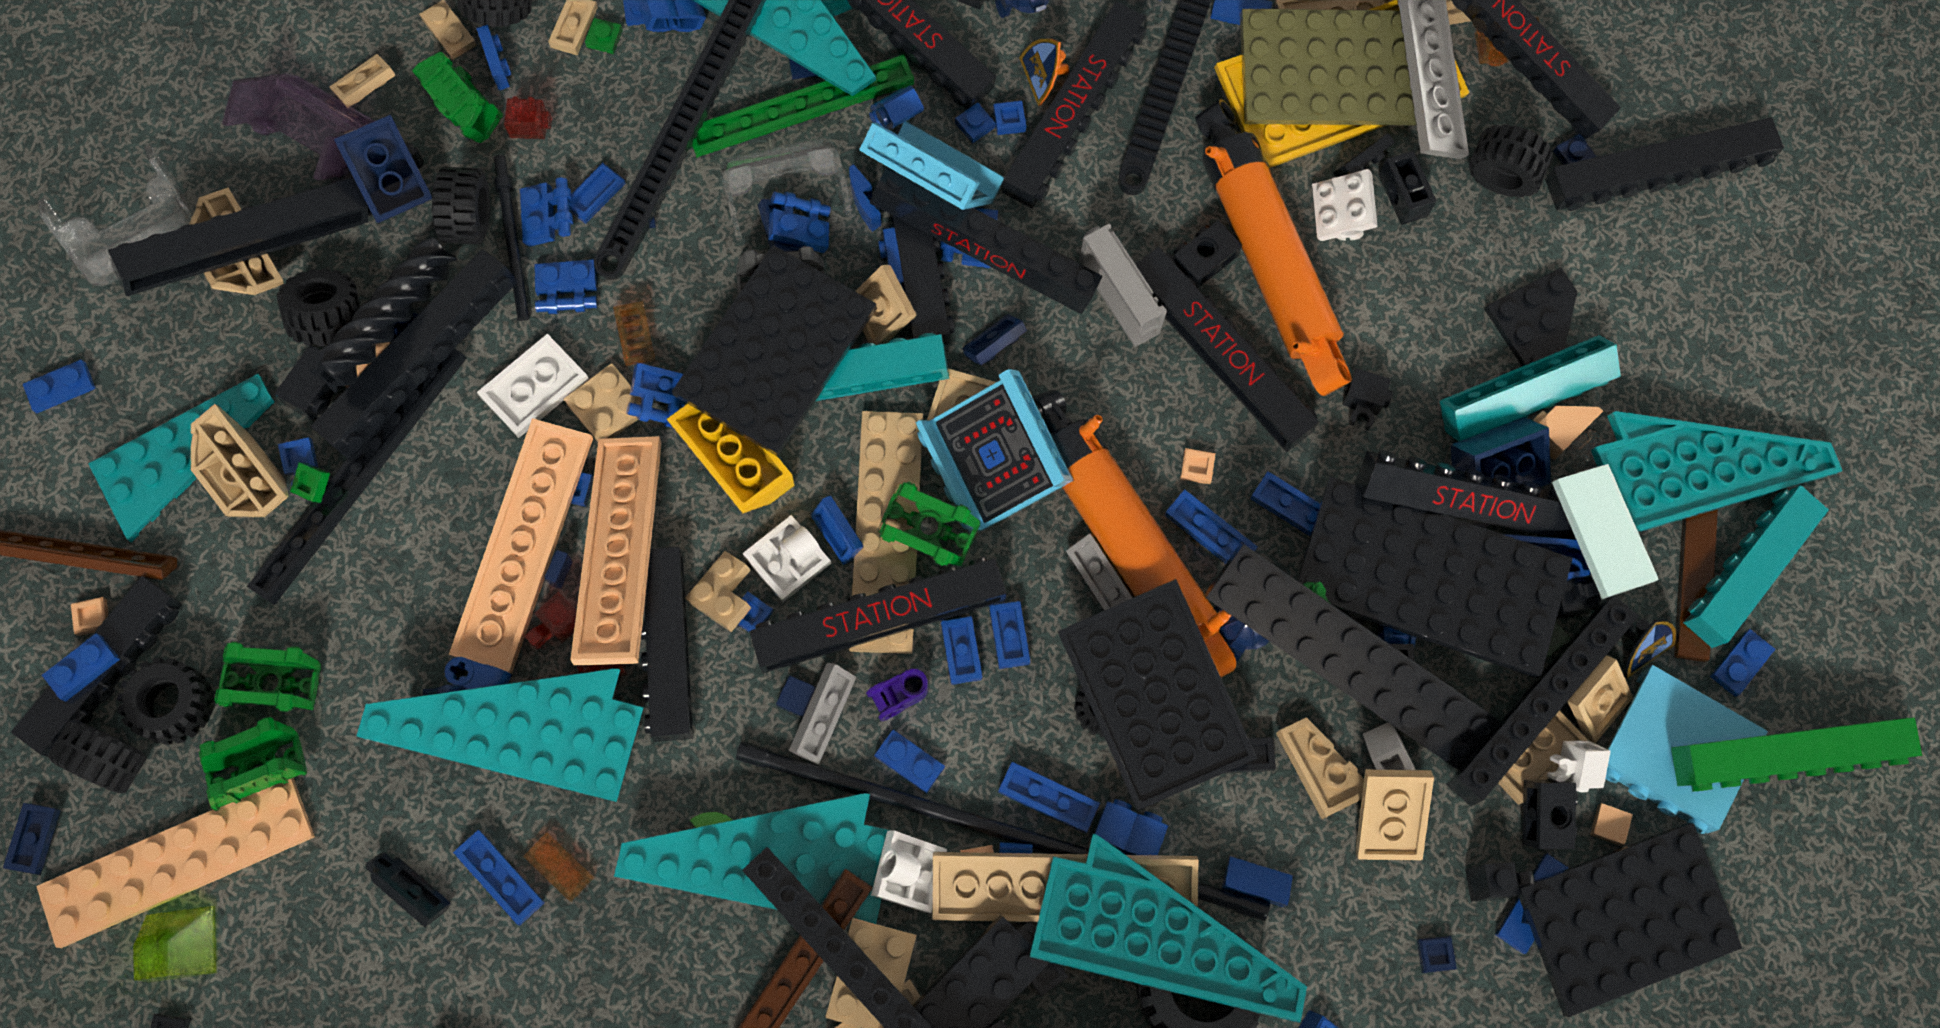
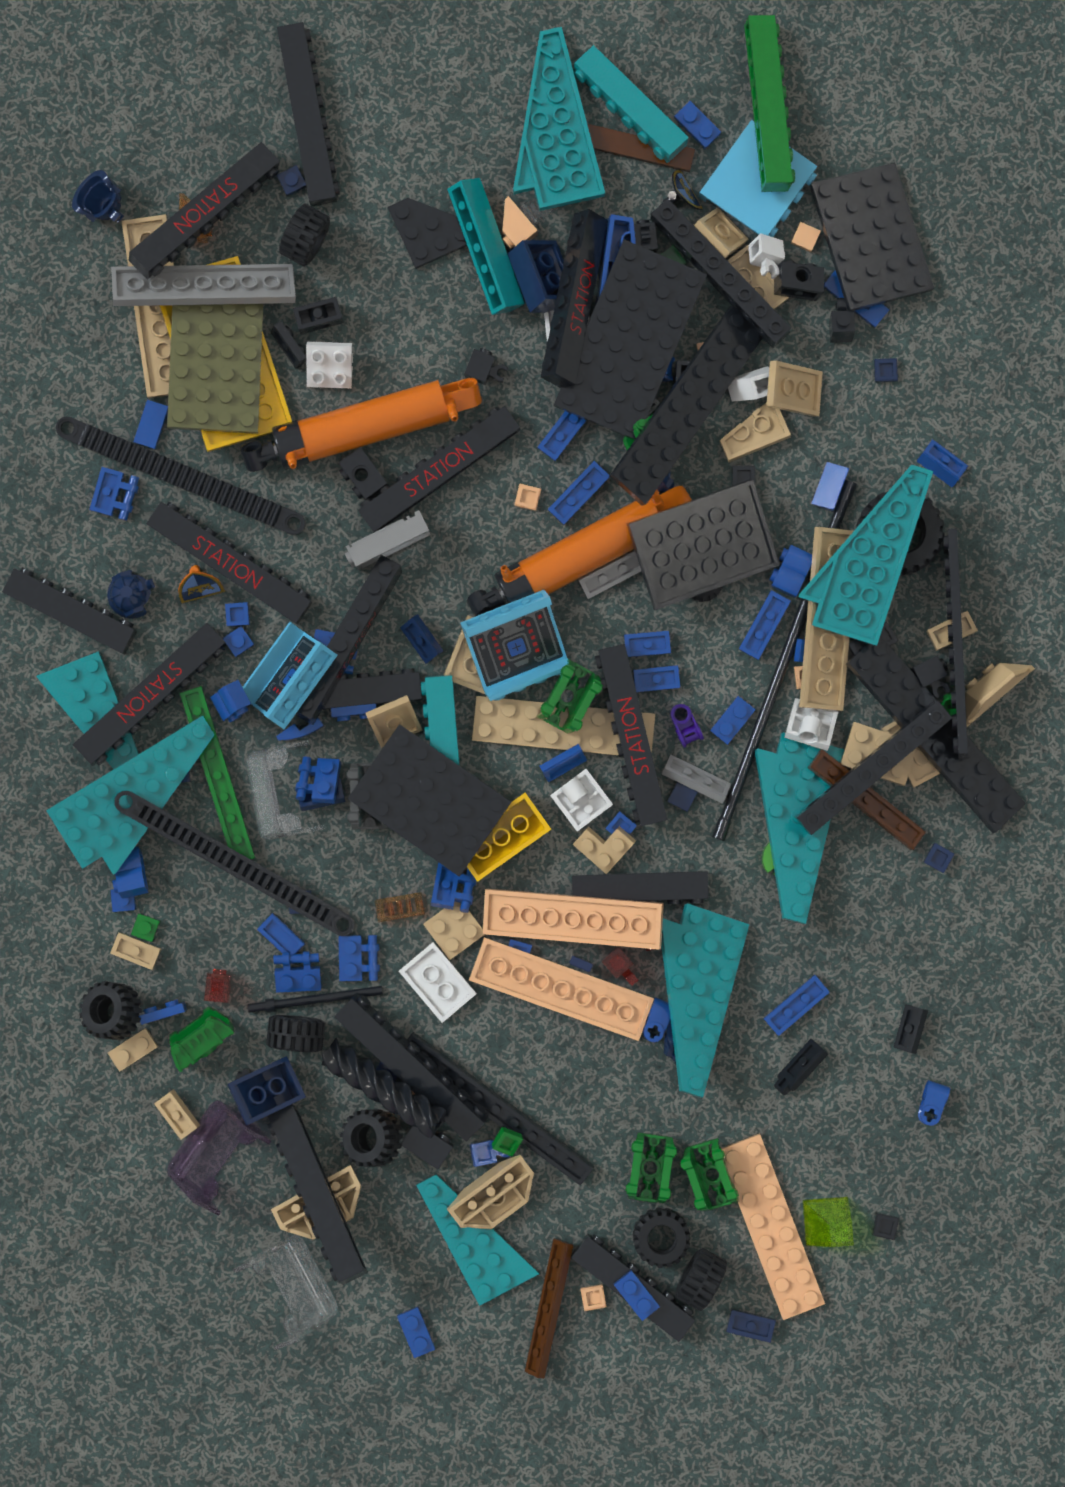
camera: 85 degrees left, 15 degrees up
clear orange plate [523,832,595,902] -> none
light aqua tile [1552,464,1659,599] -> none

